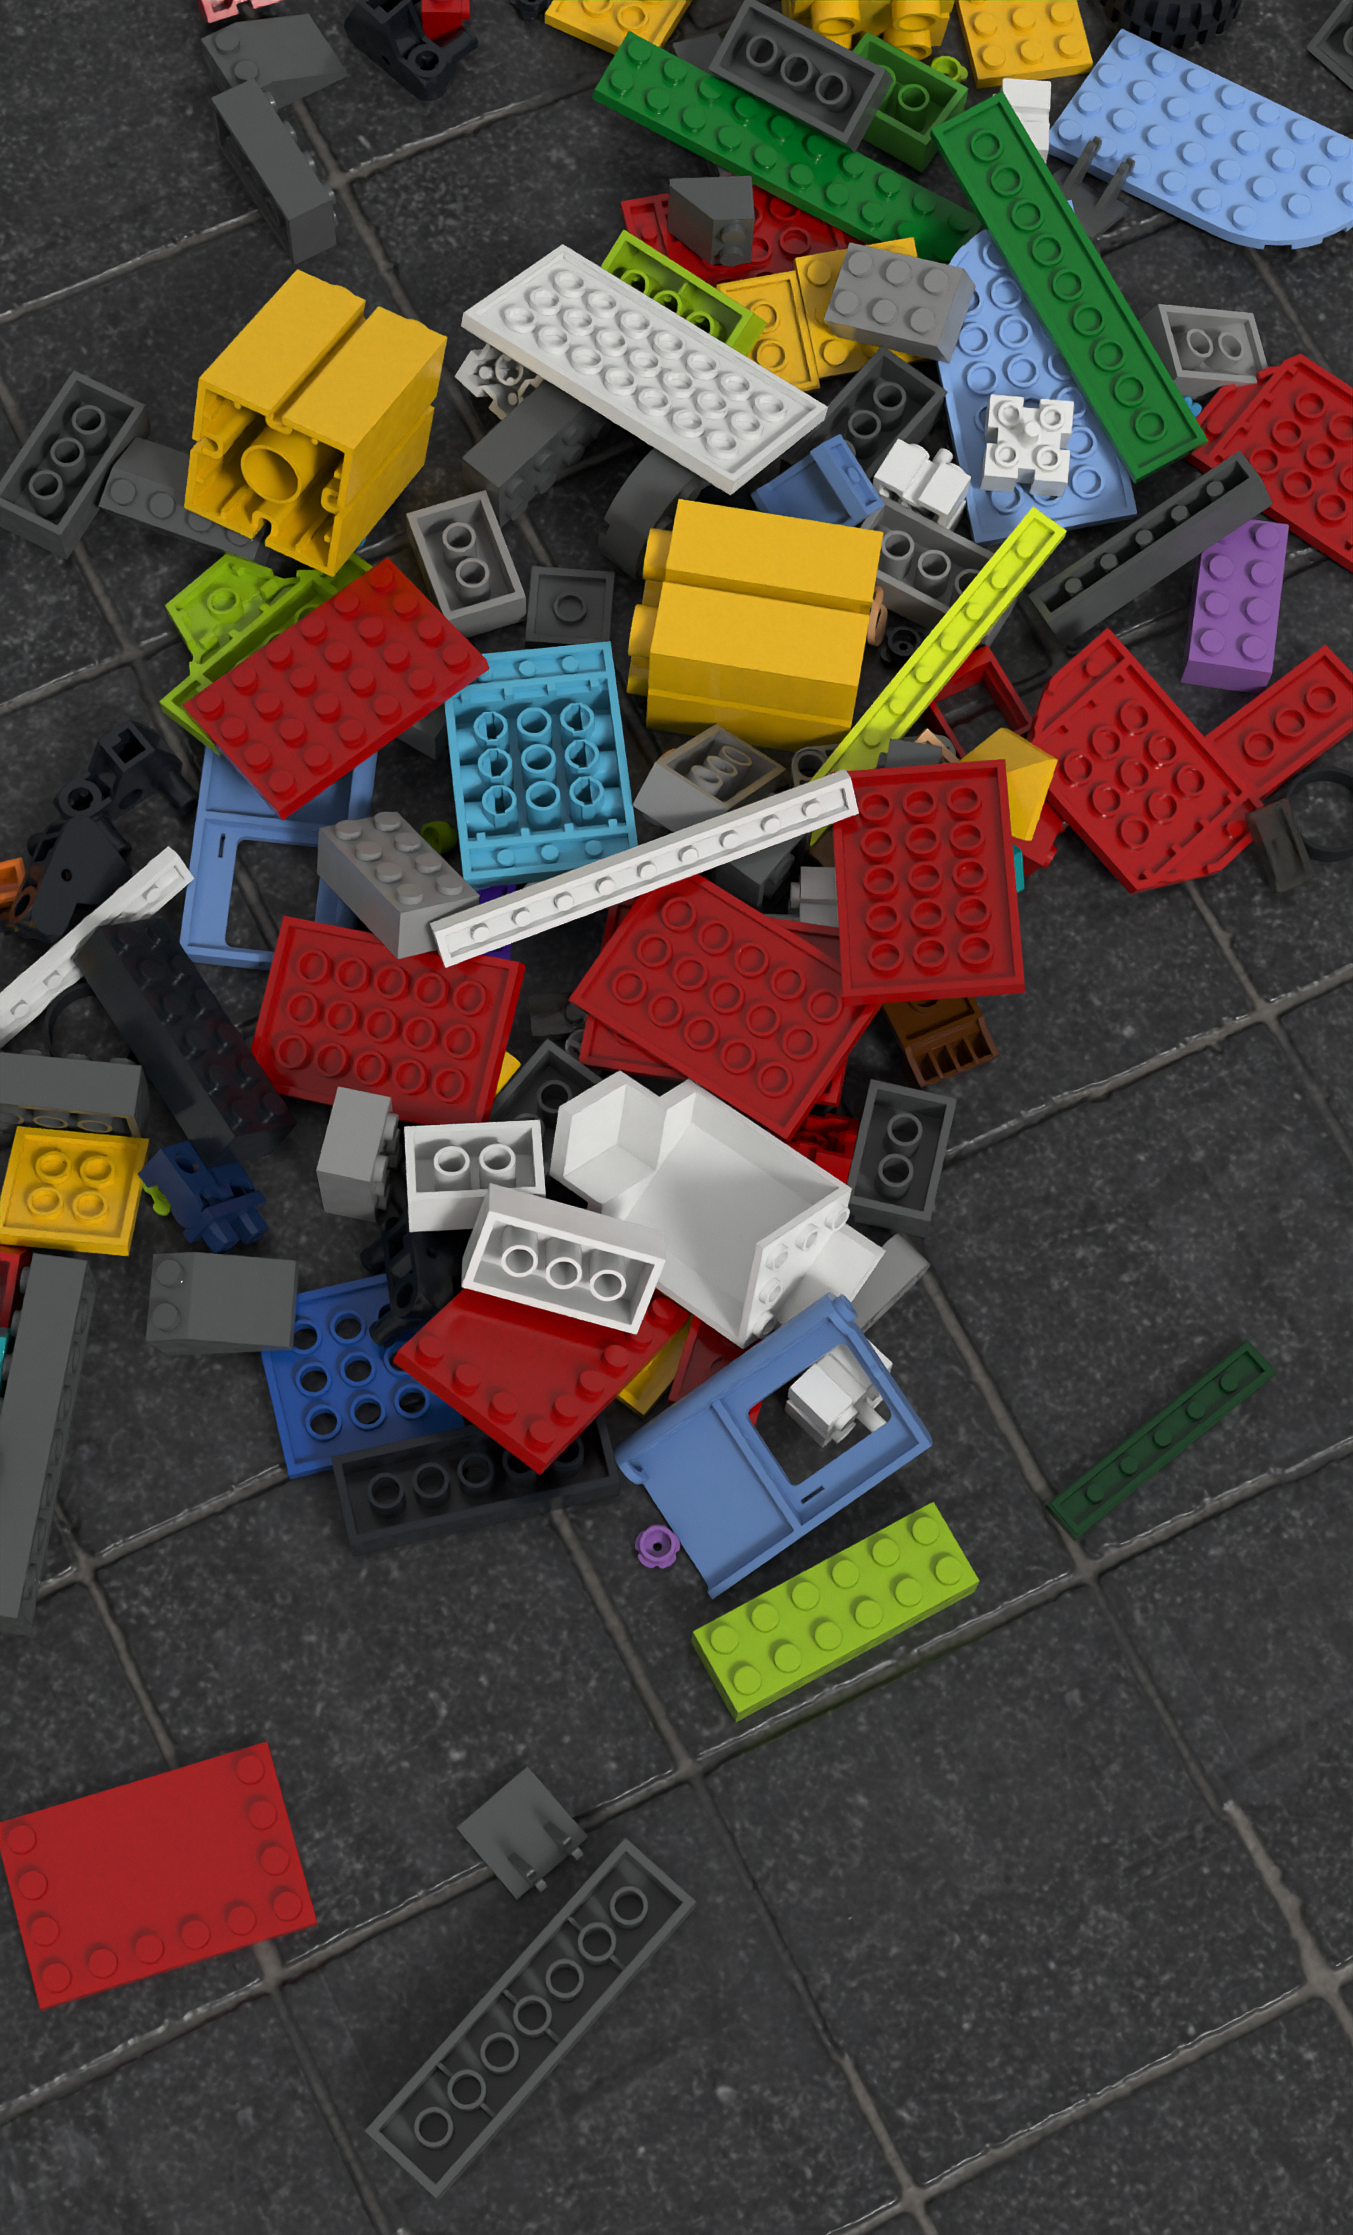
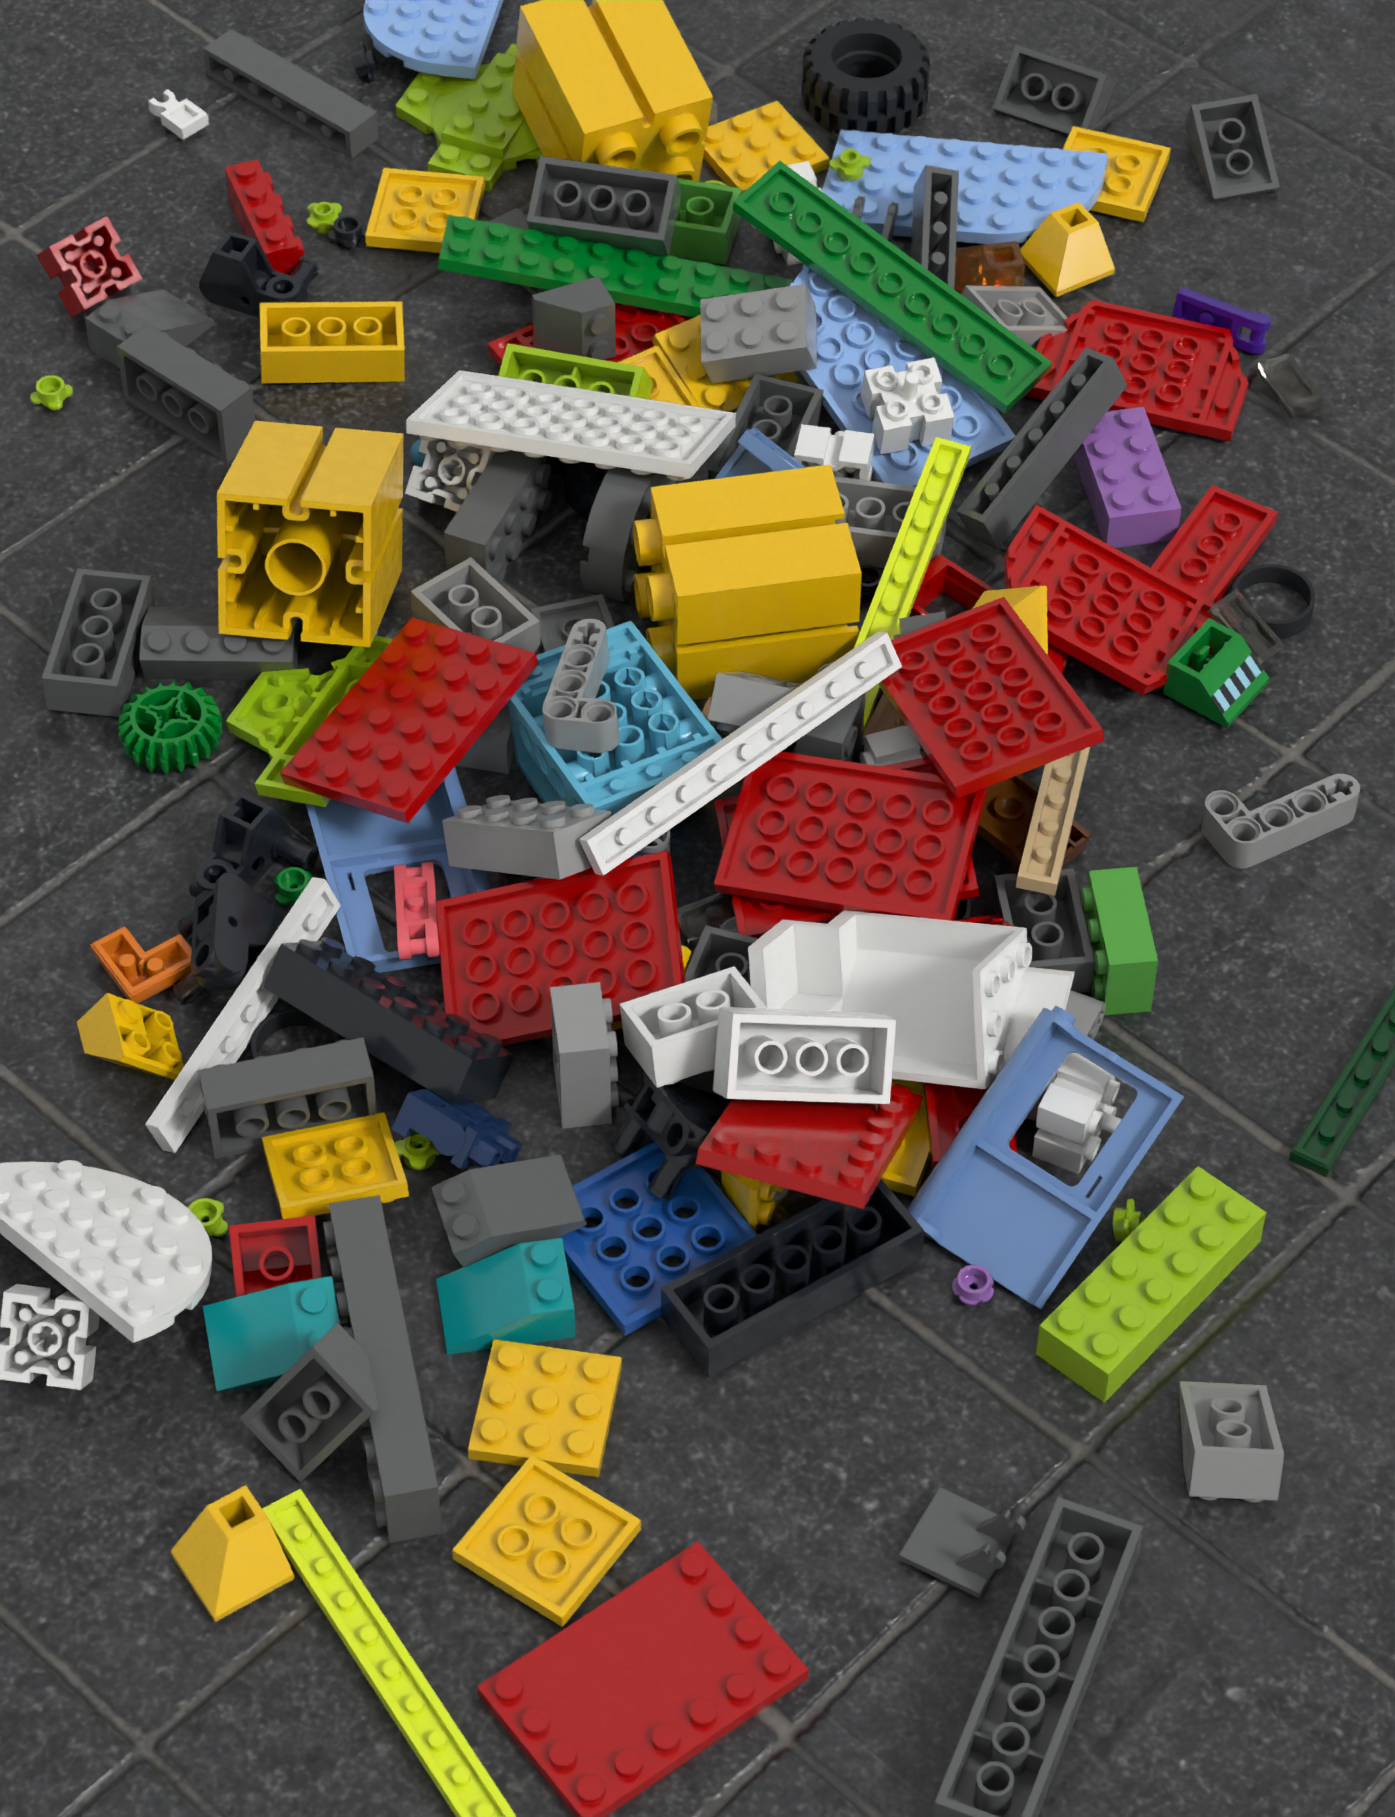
camera: 15 degrees left, 20 degrees down
none -> lime plate [30,375,73,410]
none -> green gear [118,680,223,774]
none -> yellow brick [260,302,405,383]
none -> green plate [273,867,312,906]
none -> coral plate [394,861,440,960]
none -> teal slope [436,1238,576,1355]
none -> yellow plate [452,1455,641,1627]
none -> yellow plate [468,1339,622,1478]
none -> light grey beam [542,619,620,753]
none -> lime plate [830,148,871,181]
none -> dark grey brick [911,165,959,289]
none -> clear orange slope [954,241,1025,294]
none -> tan plate [1016,746,1091,896]
none -> yellow slope [1018,202,1115,297]
none -> bright green brick [1080,867,1158,1015]
none -> lime plate [1113,1199,1144,1242]
none -> green slope [1163,618,1269,728]
none -> light grey slope [1179,1381,1284,1502]
none -> light grey beam [1201,774,1360,869]

